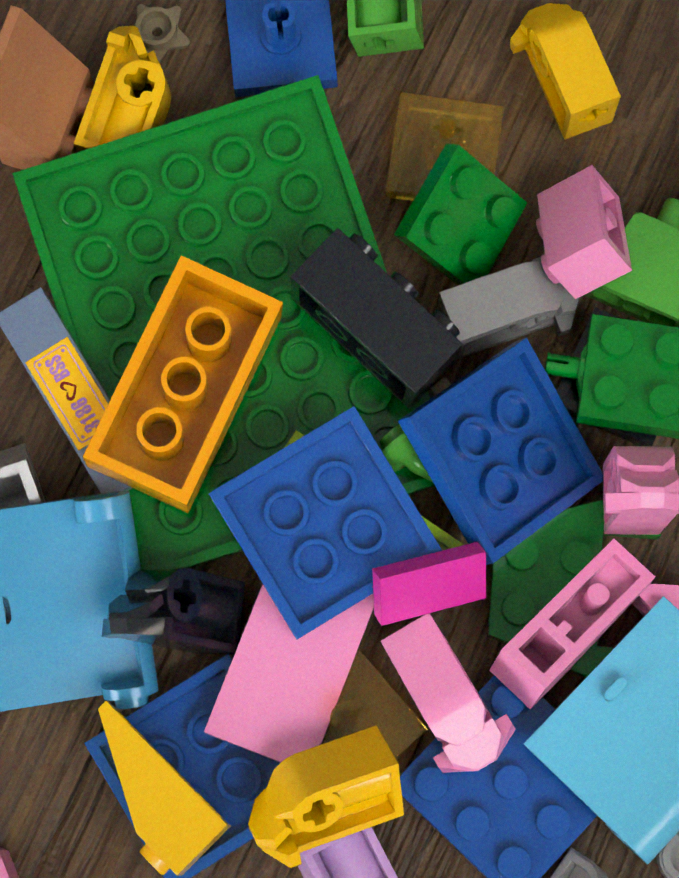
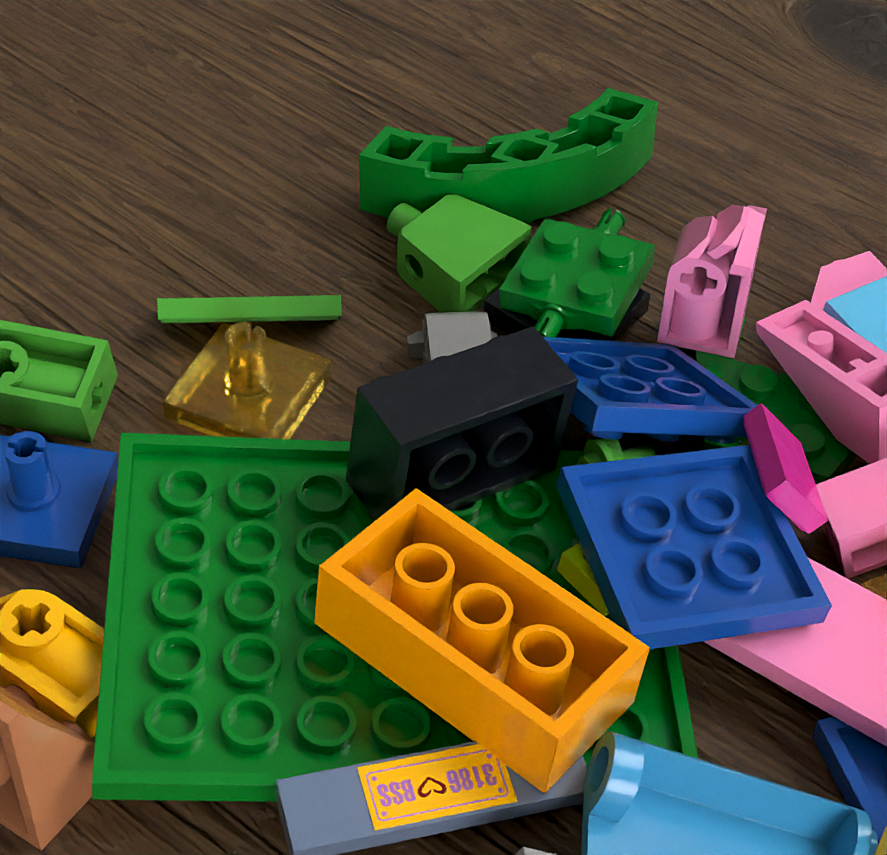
camera: 80 degrees left, 30 degrees down
black piece [101,568,245,654] -> none
green plate [394,143,527,285] -> none
yellow piece [510,3,621,140] -> none
bright pink brick [536,165,632,299] -> none
none -> bright green tile [157,295,342,324]

